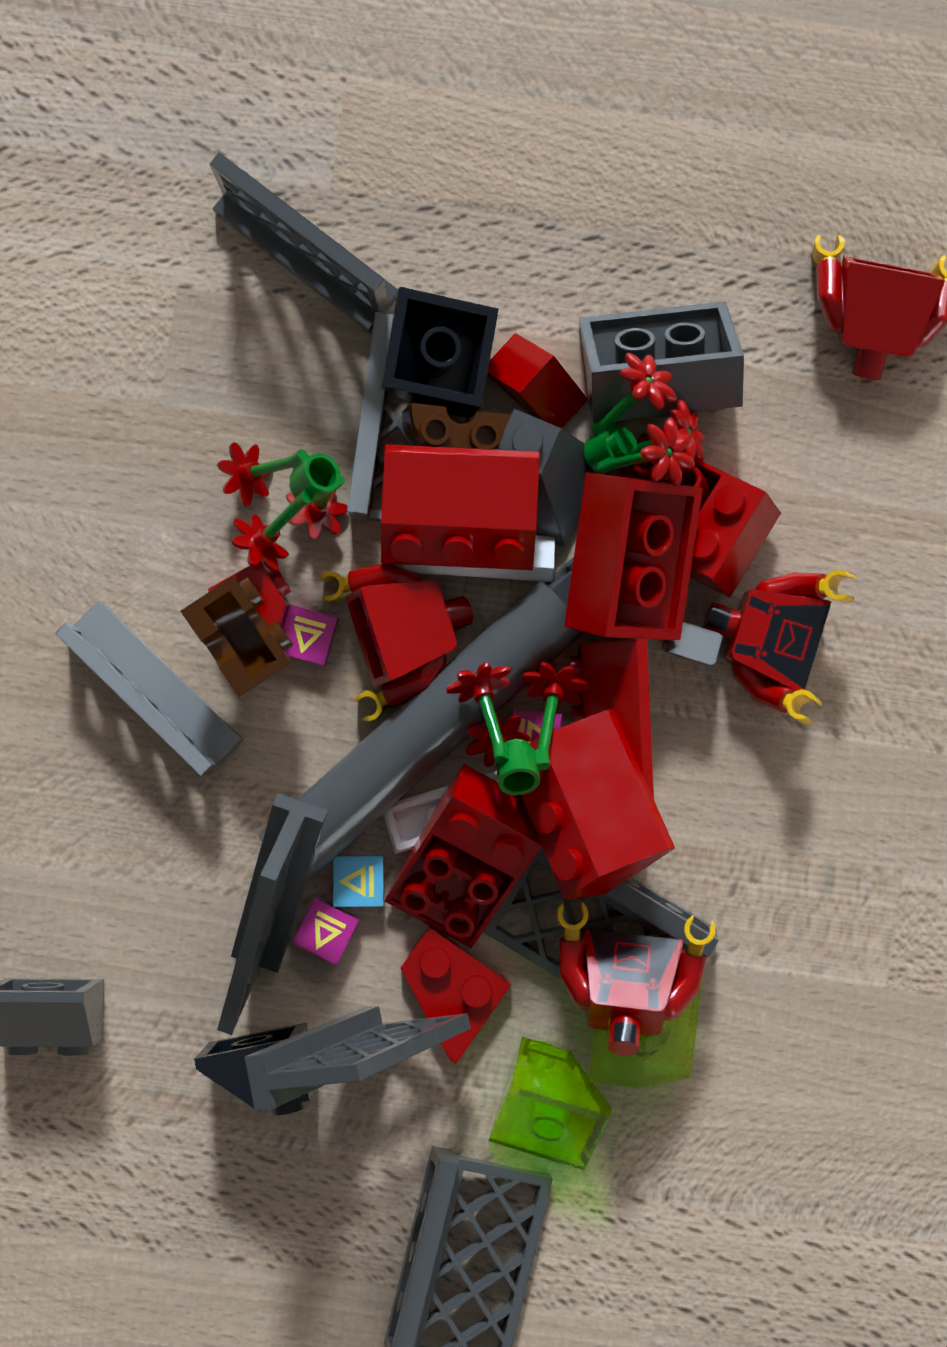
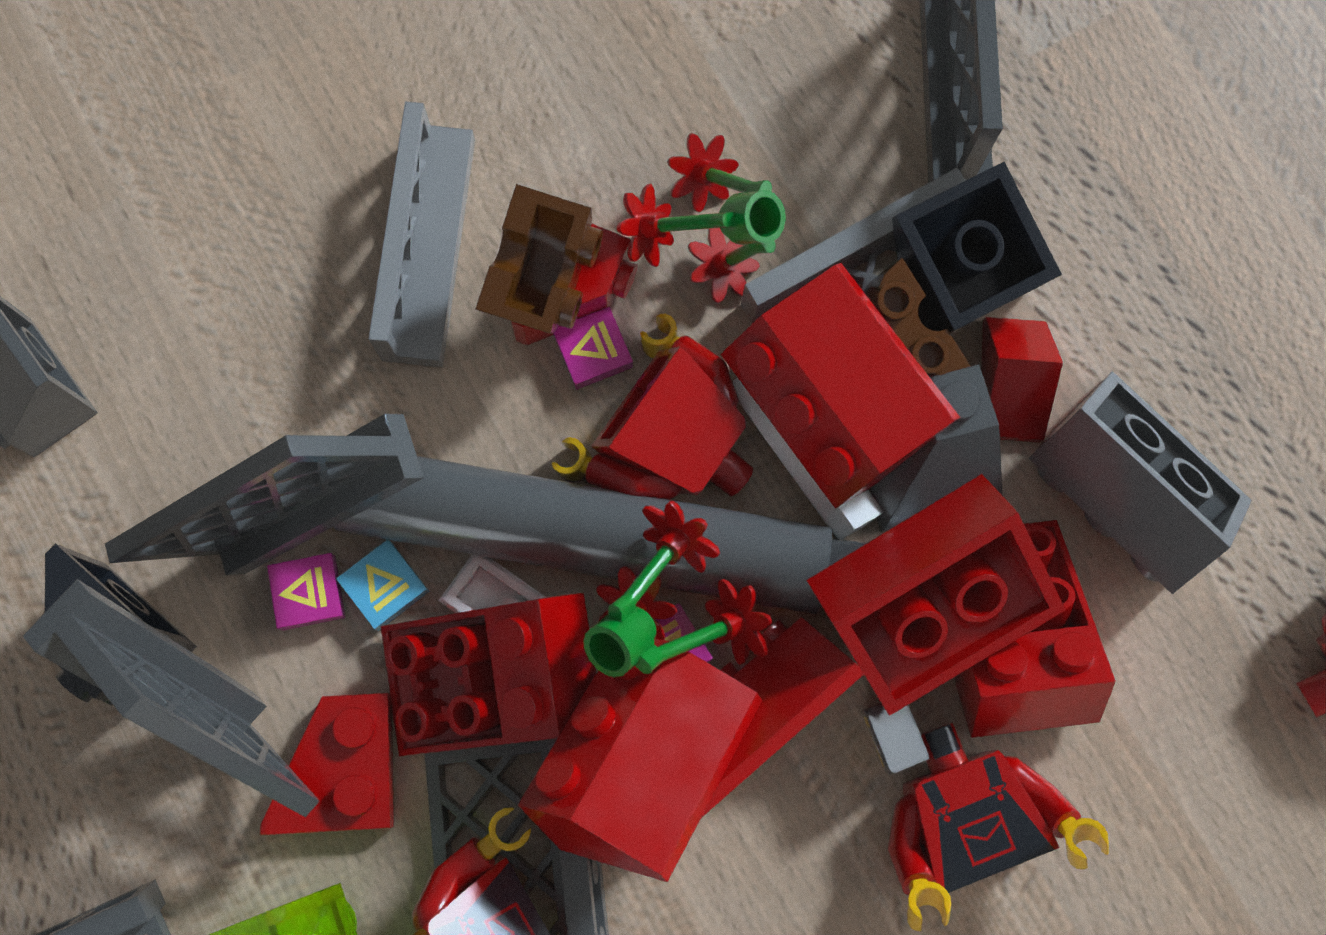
camera: 50 degrees right, 10 degrees down
red plant [584,353,706,487] -> none

